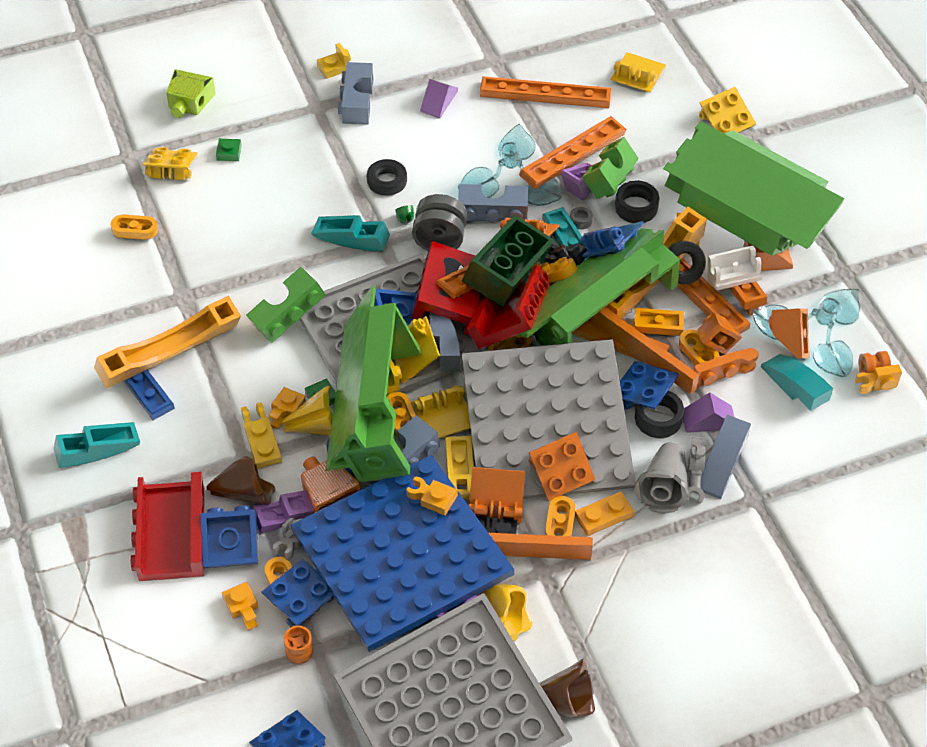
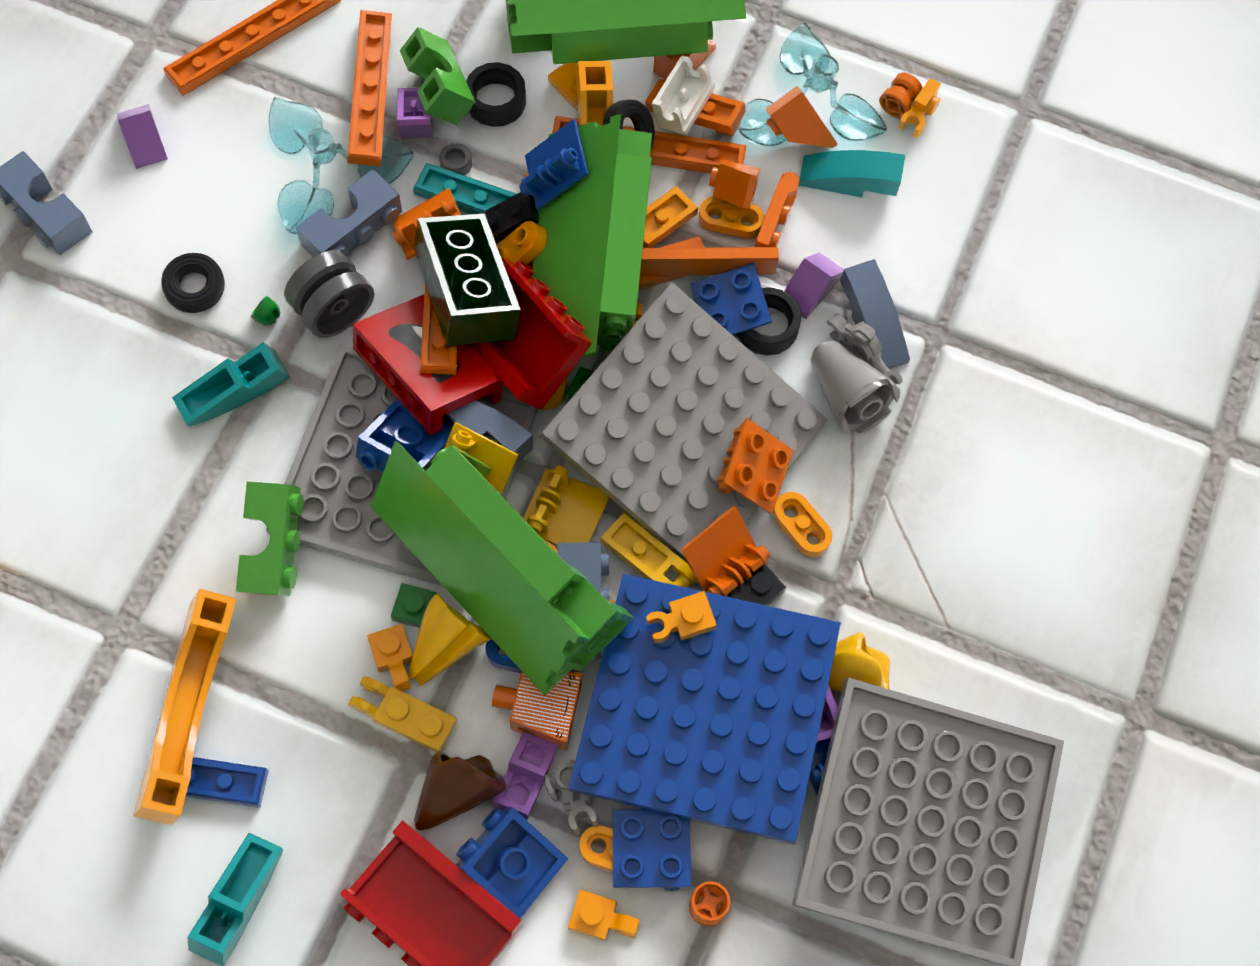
camera: 50 degrees left, 15 degrees up
orange tile [489,533,593,560] -> none
reddish brown hat [539,659,595,718] -> none
light orange plate [575,491,634,536] -> none

